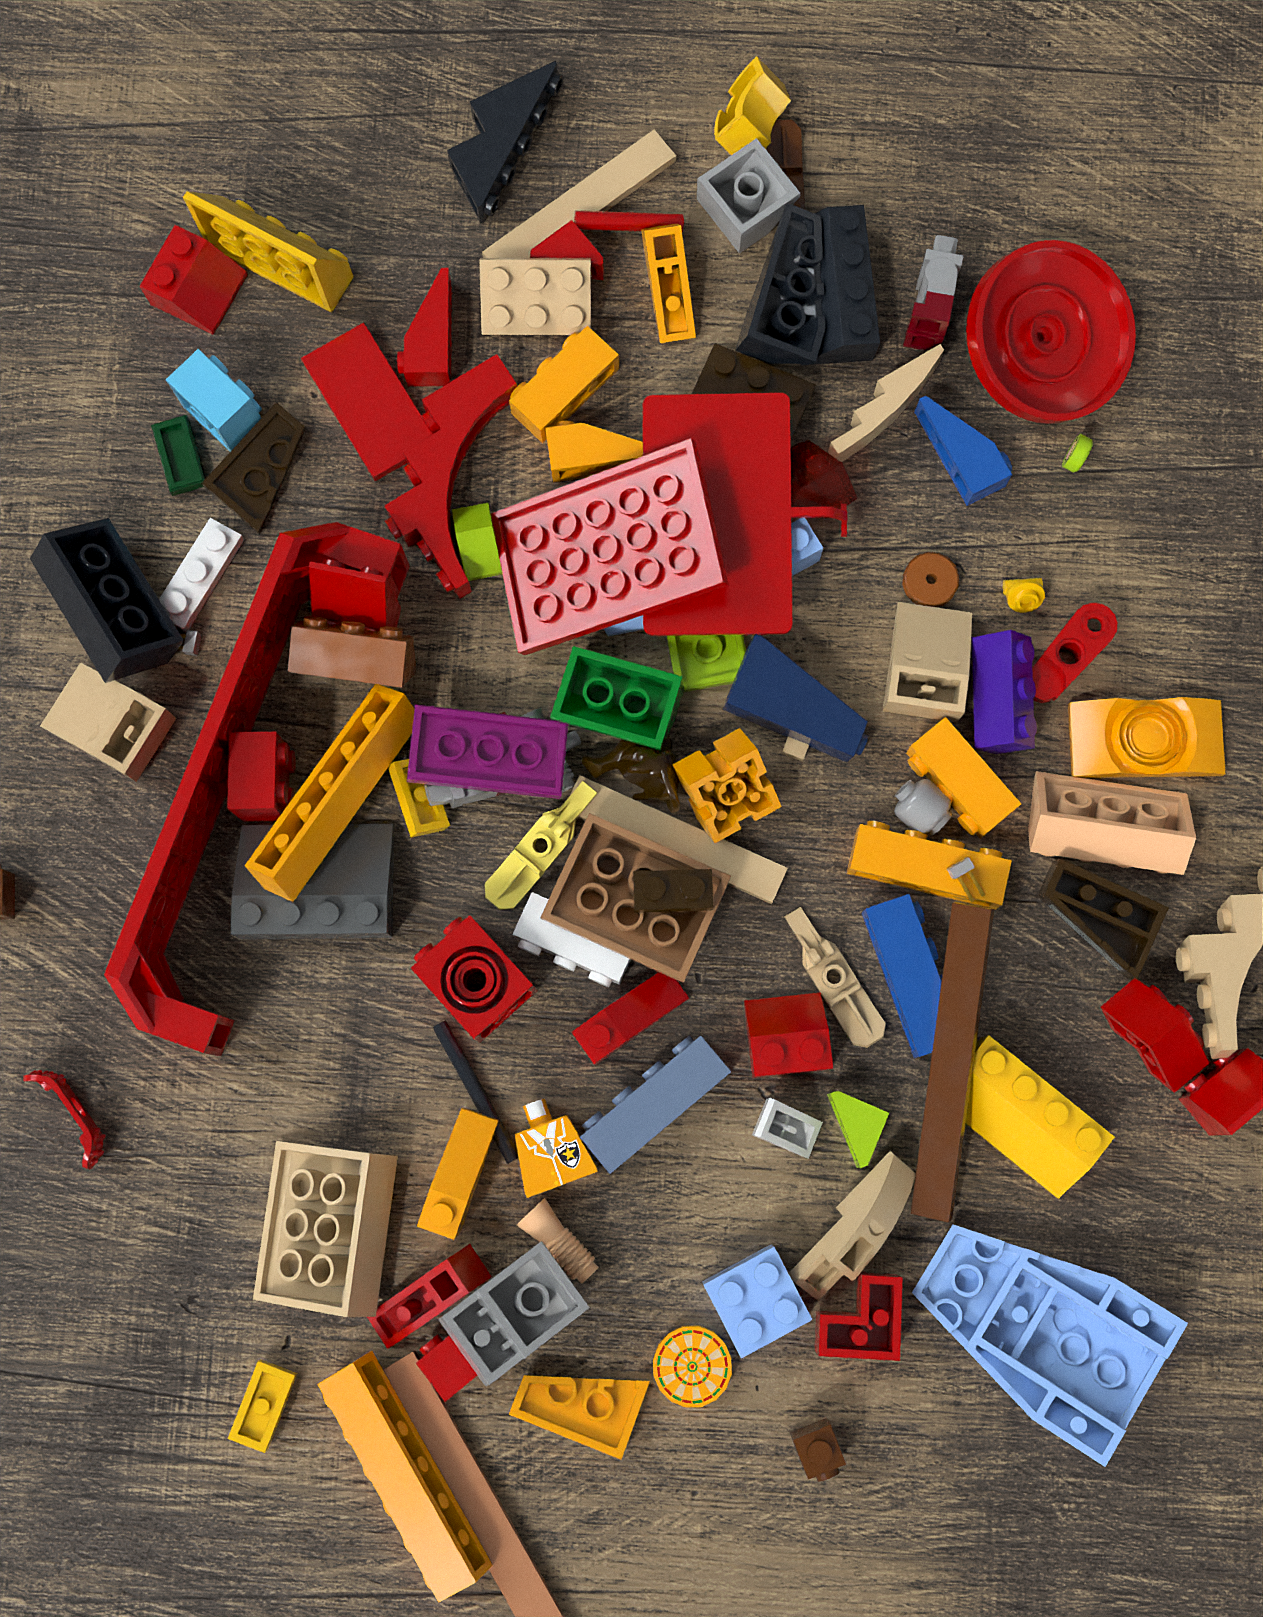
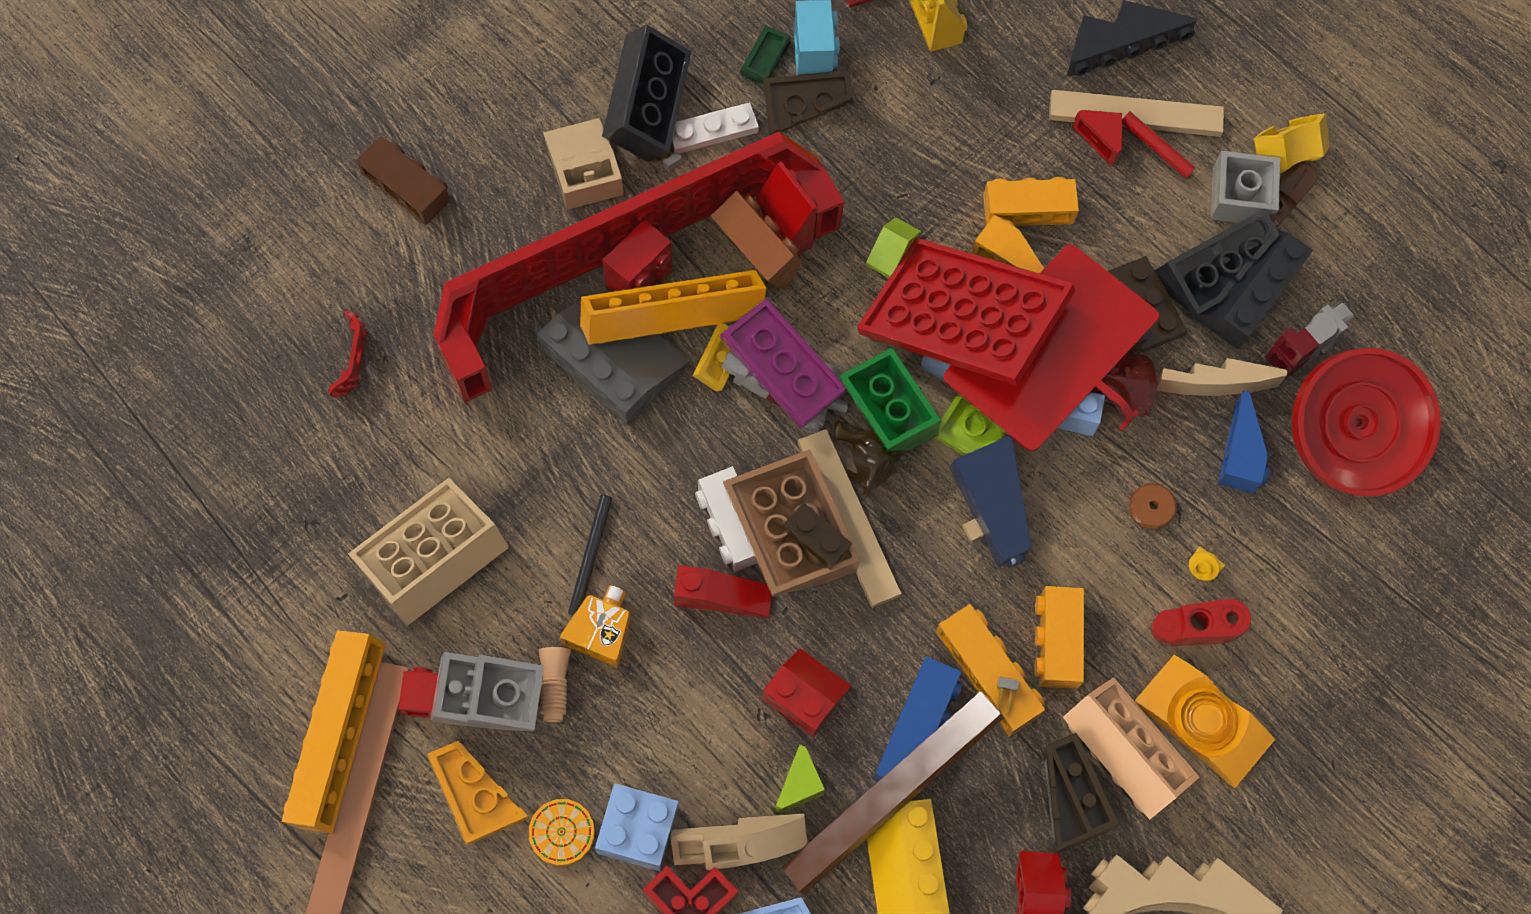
camera: 35 degrees right, 10 degrees down
yellow plate [228,1359,298,1453] -> none
red tile [301,322,432,481] -> none
red slope [367,1244,492,1349] -> none
red arch [384,354,517,599] -> none
red slope [397,268,452,387] -> none
red brick [411,915,537,1043] -> none
light orange slope [417,1107,499,1240] -> none
tan plate [480,258,591,335] -> none
light yellow piece [485,781,598,910] -> none
sand blue brick [580,1035,731,1174] -> none
light orange slope [641,224,696,343] -> none
light orange brick [672,728,782,843] -> none
white slope [752,1098,823,1159] -> none
tan piece [784,907,886,1048] -> none
tan slope [883,602,972,722] -> none
light grey head [894,779,952,836] -> none
dark purple brick [972,630,1037,754] -> none
lime tile [1062,433,1093,473] -> none

